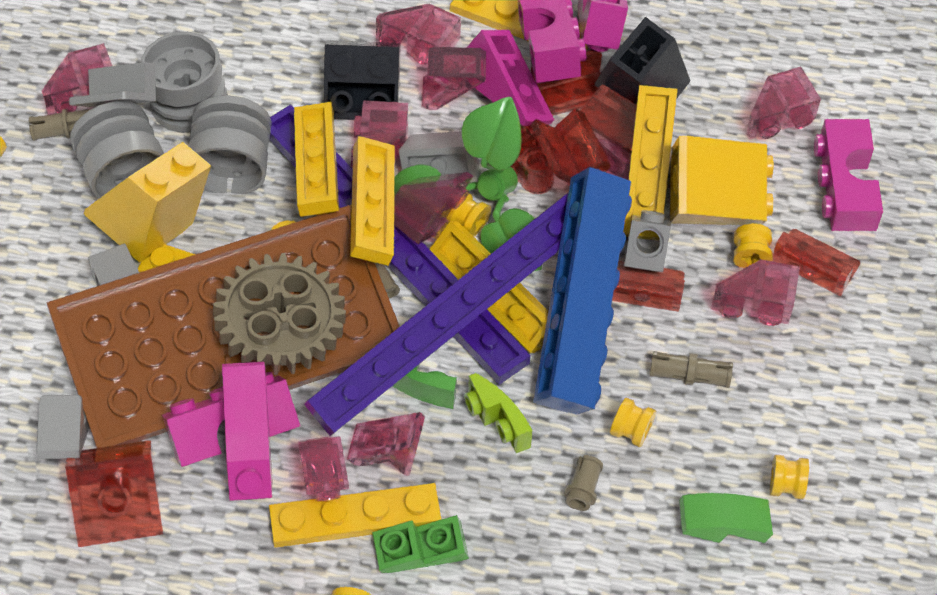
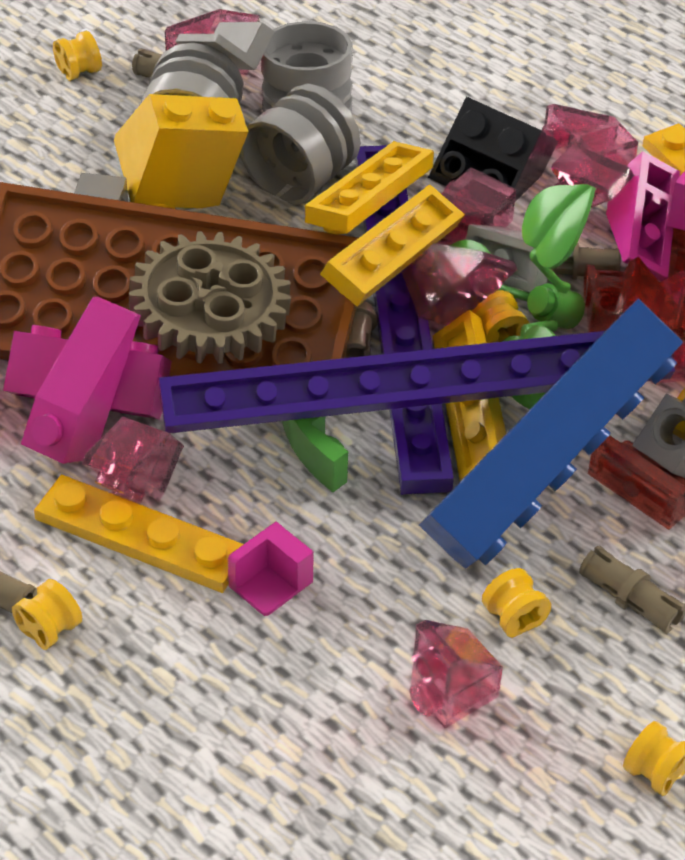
camera: 35 degrees right, 10 degrees down
clear pink slope [347,412,425,476] -> none
bright green slope [372,515,469,573] -> none
lime slope [464,373,533,453] -> none
dark tan pin [564,455,603,511] -> none
bright green slope [679,493,773,543] -> none
none -> dark pink panel [228,521,314,616]
none -> clear pink slope [409,620,503,728]

